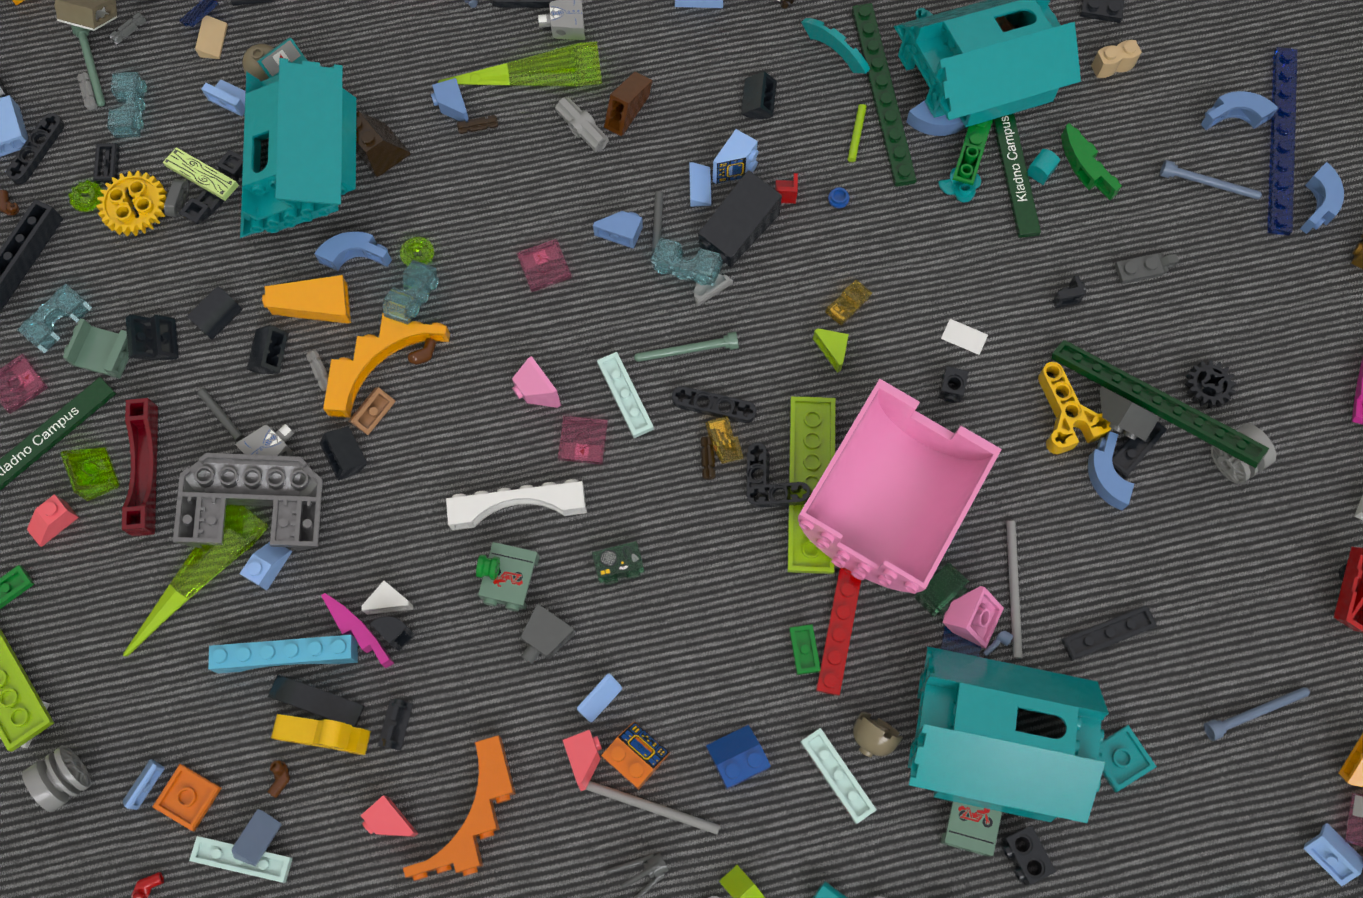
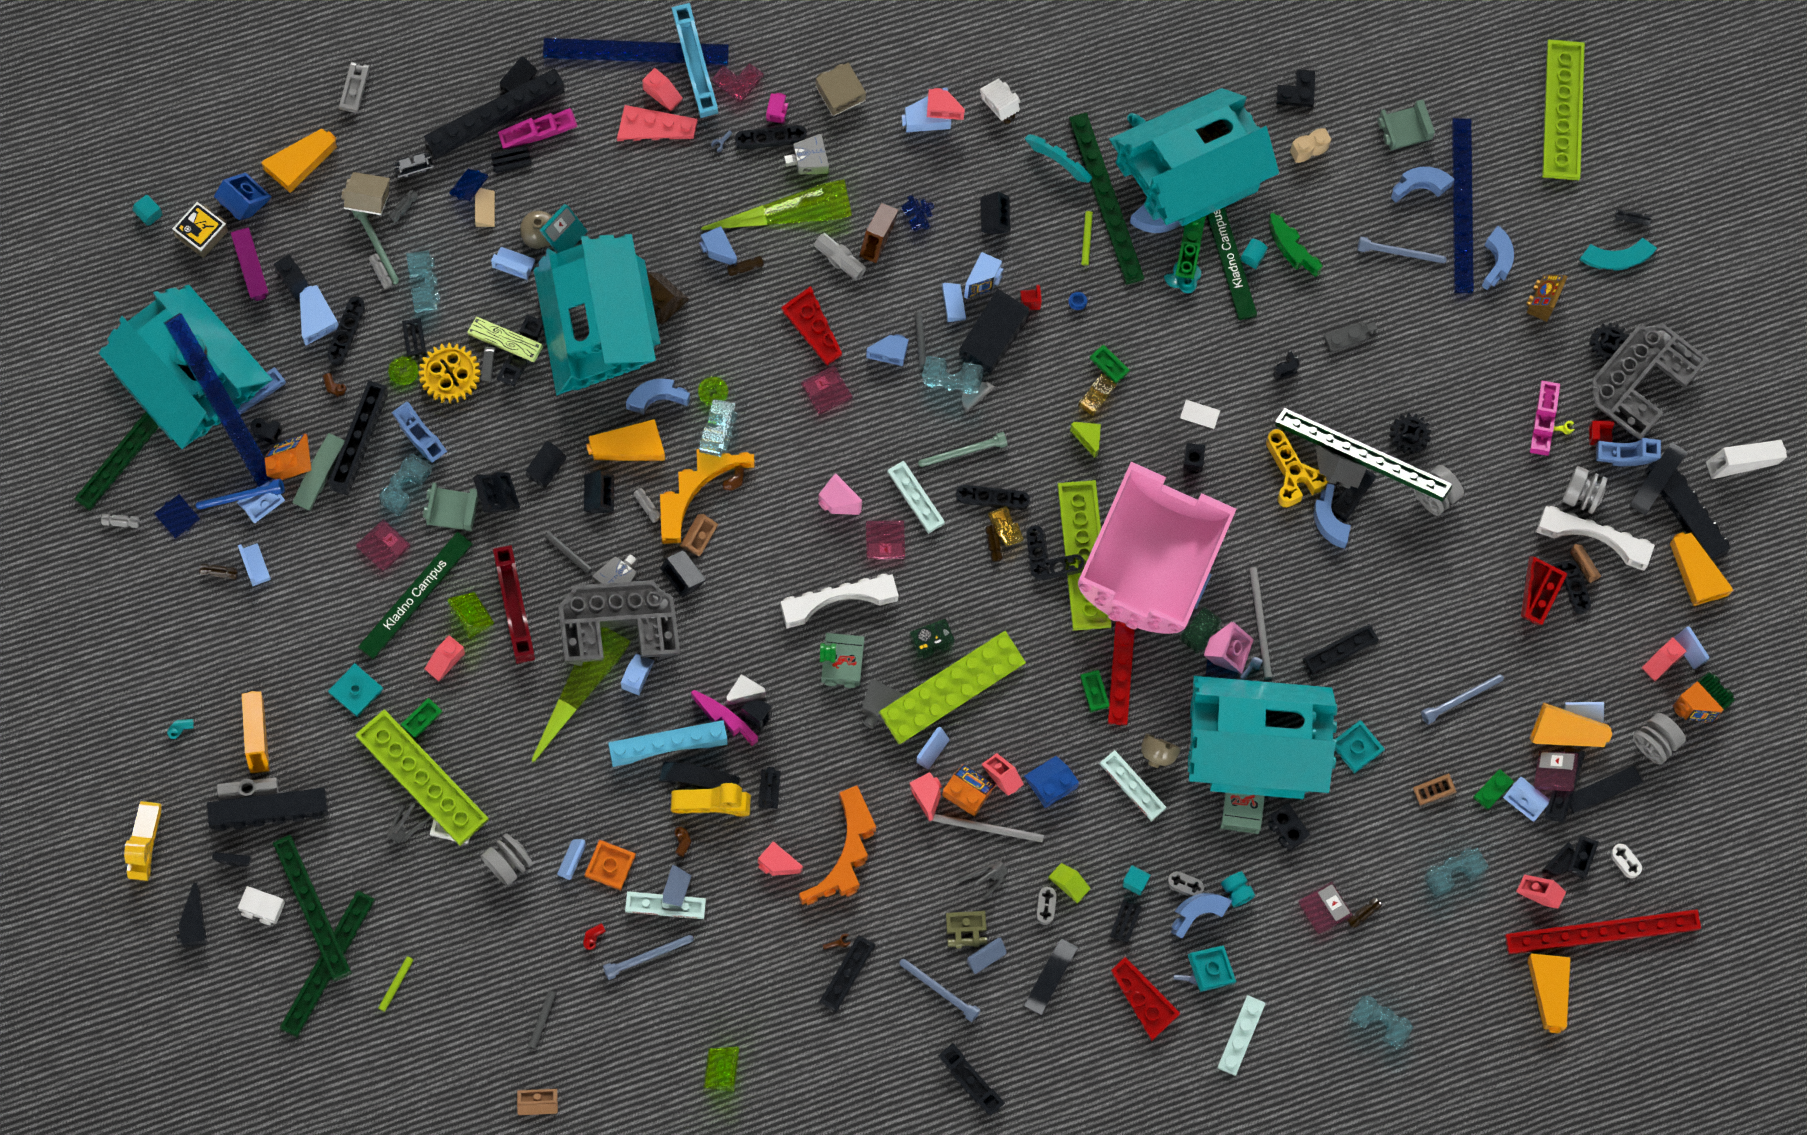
camera: 15 degrees left, 0 degrees up
none -> medium blue arch [392,401,447,463]
none -> red wing [781,286,842,366]
none -> lime plate [879,630,1026,744]
none -> clear blue hips [901,195,934,231]
none -> coral slope [982,753,1024,796]
none -> green plate [1090,344,1130,384]
none -> sand green panel [1378,99,1435,151]
none -> medium nougat slope [1413,773,1457,806]
none -> green plate [1473,769,1514,810]

